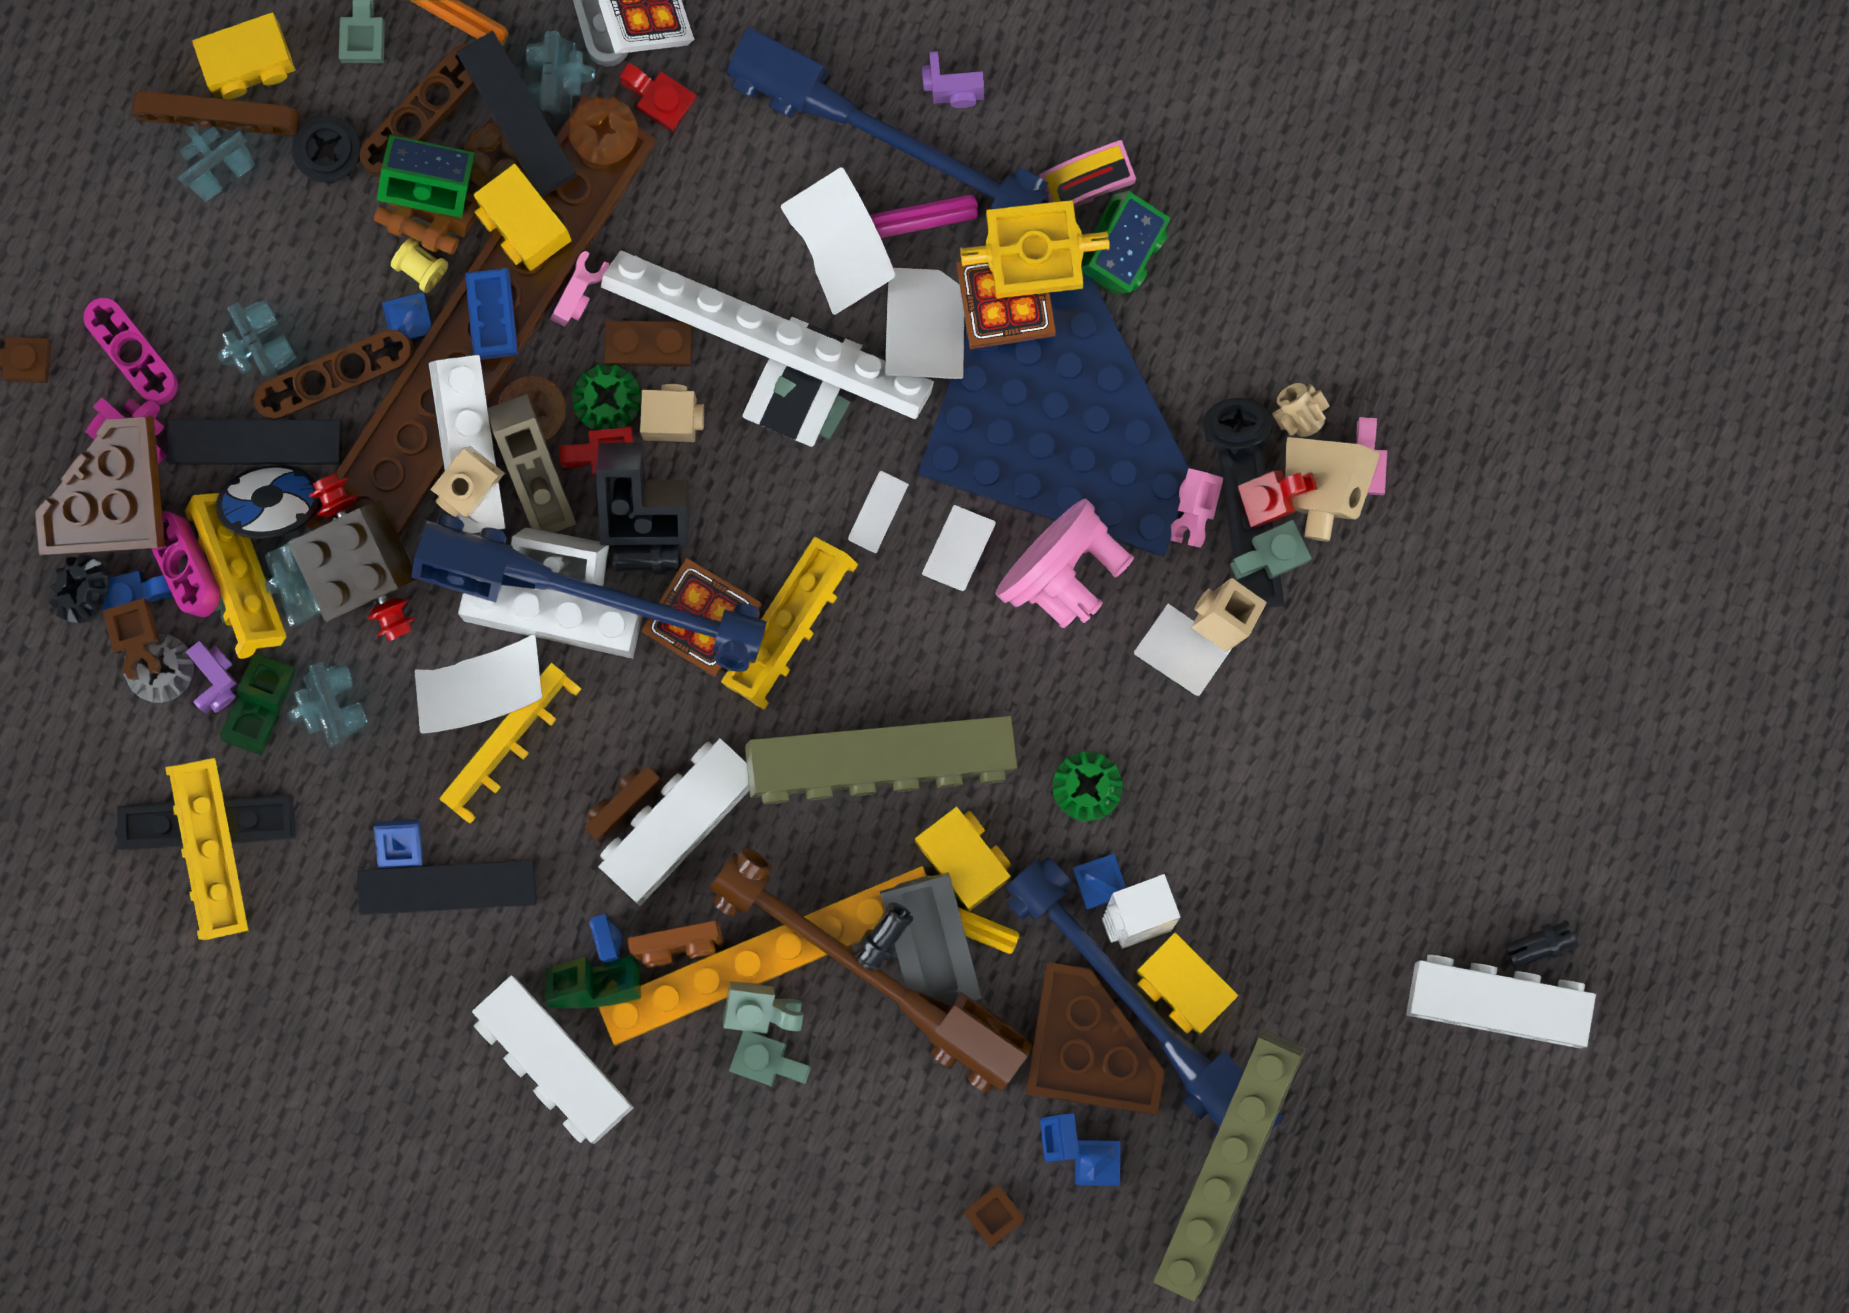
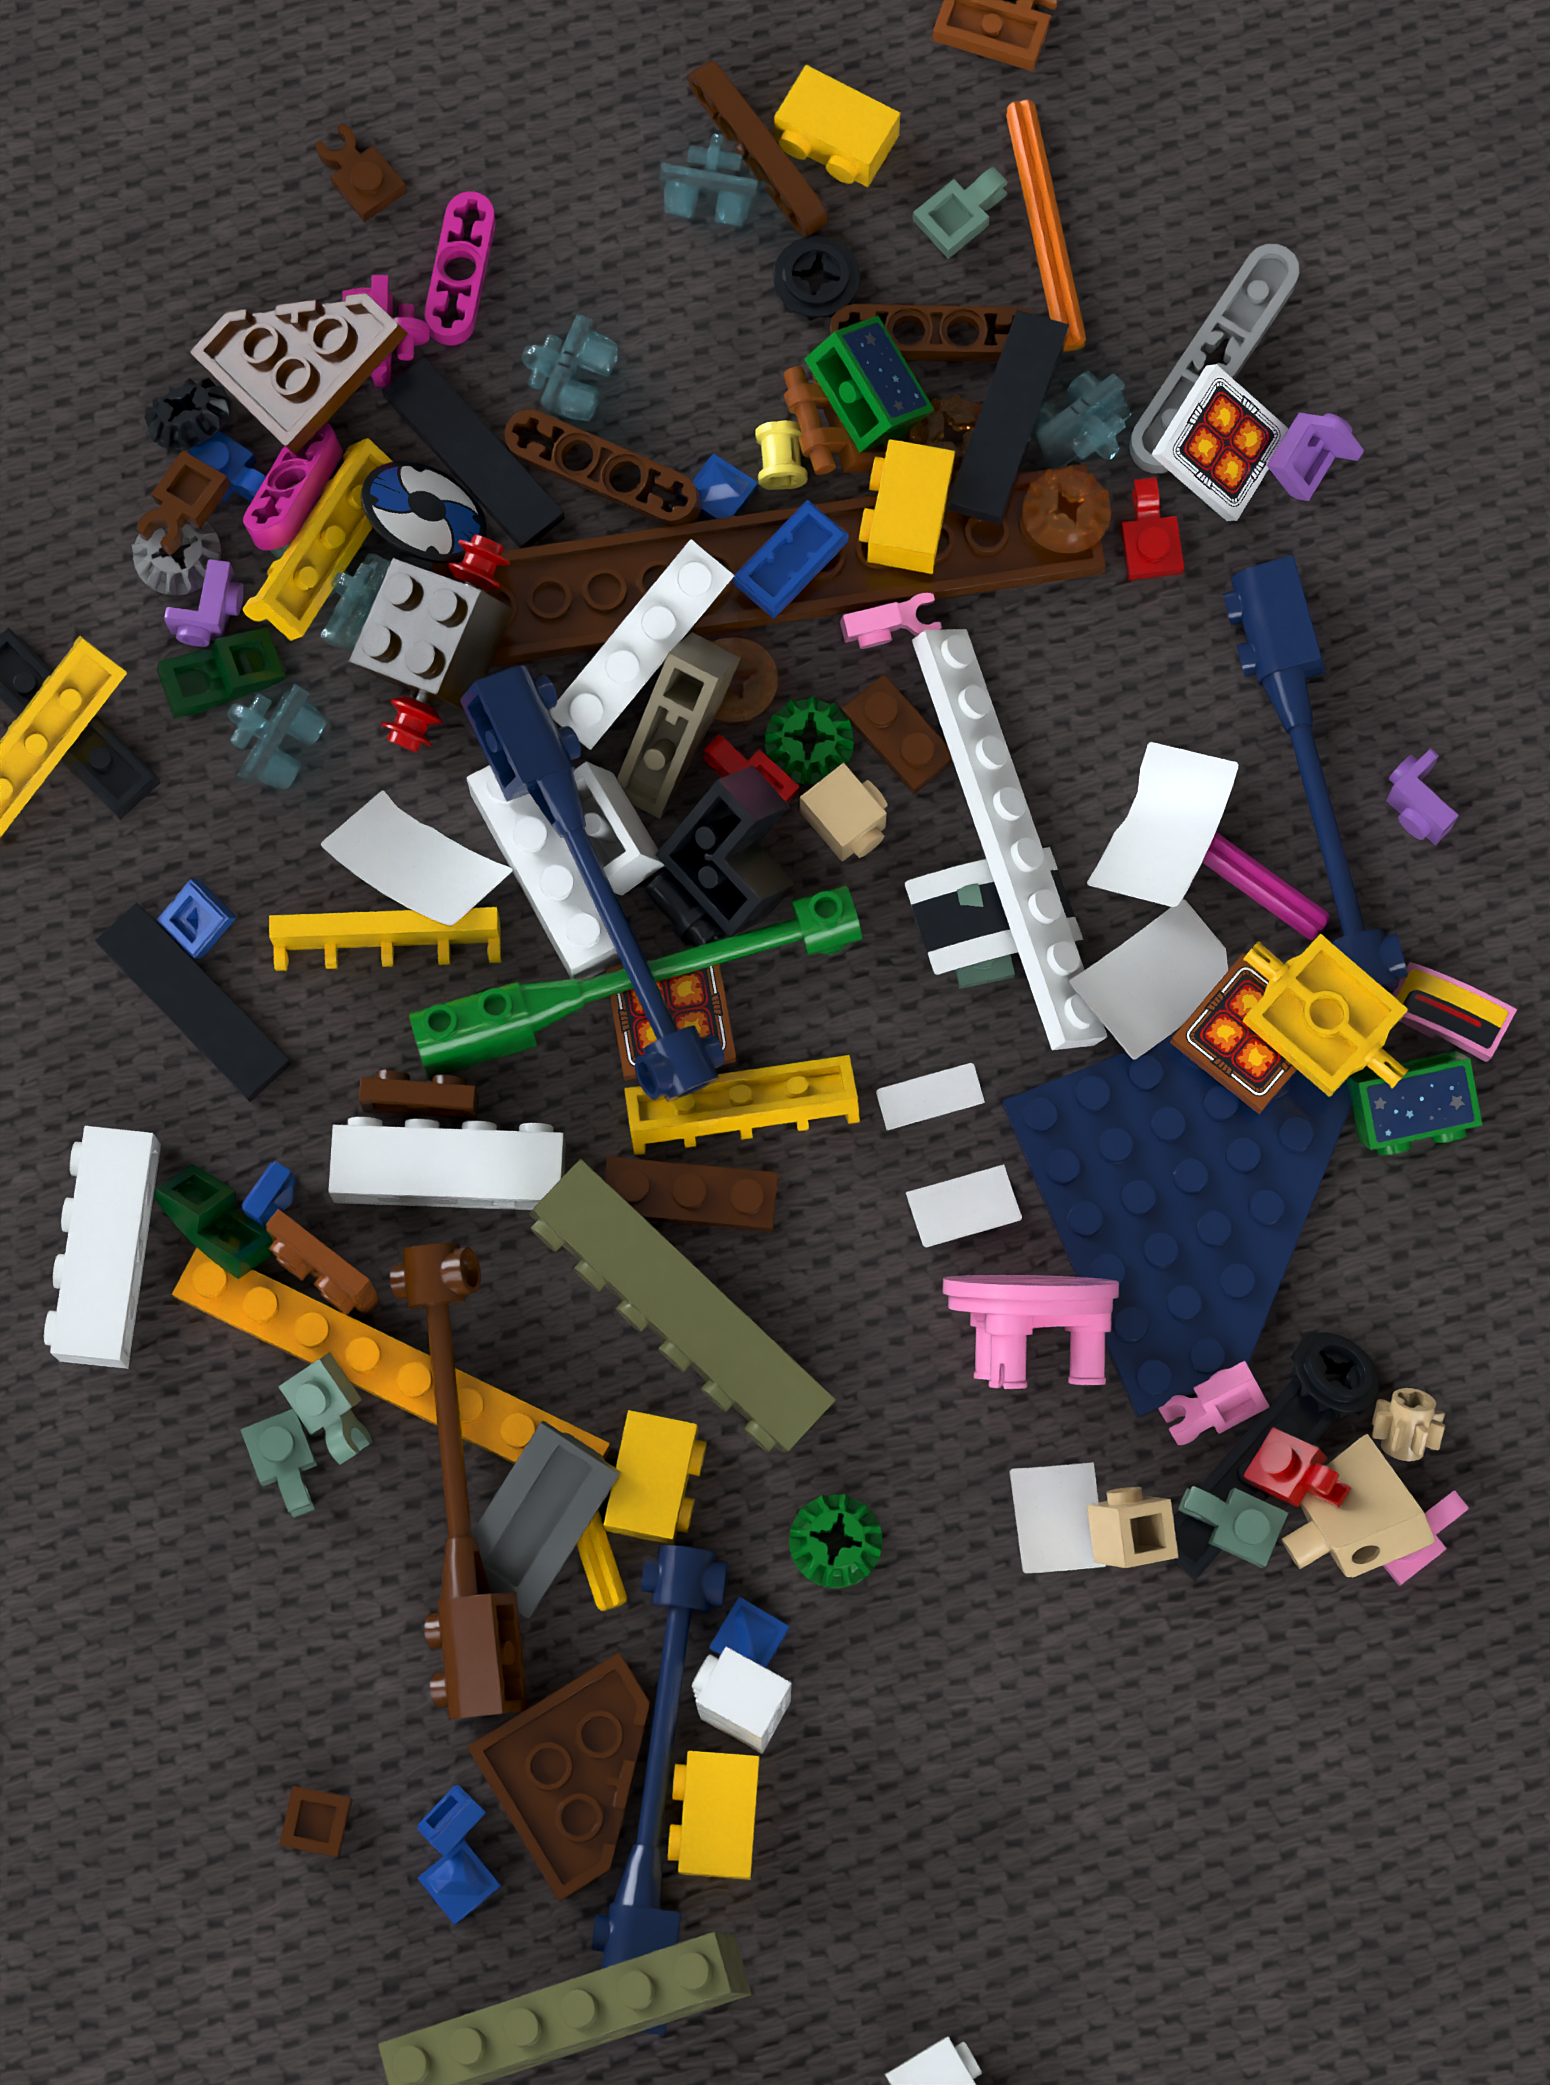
camera: 45 degrees right, 5 degrees down
tan brick [430,446,505,517] -> none
black pin [854,902,913,971] -> none
none -> green bar [409,885,862,1078]
none -> reddish brown plate [604,1156,778,1232]

